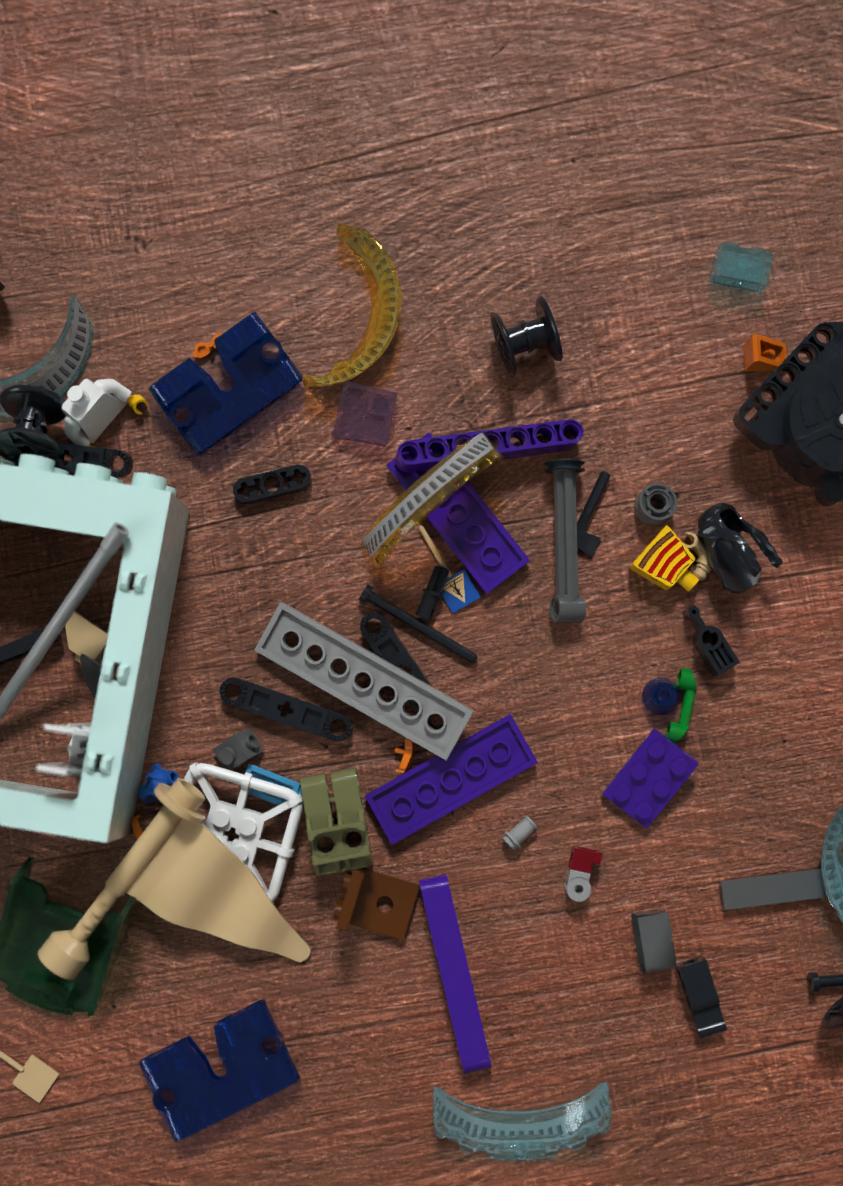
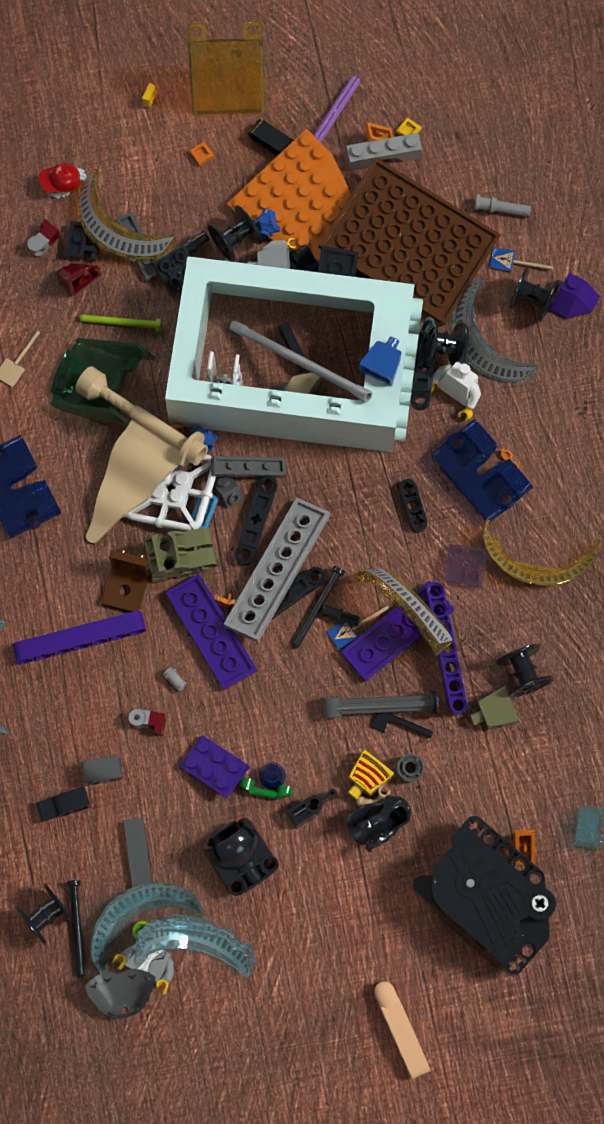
camera: 90 degrees right, 10 degrees down
none -> black piece [203,818,279,896]
none -> dark grey tile [210,456,286,478]
none -> blue torso [359,336,402,386]
none -> olive torso [469,686,519,730]

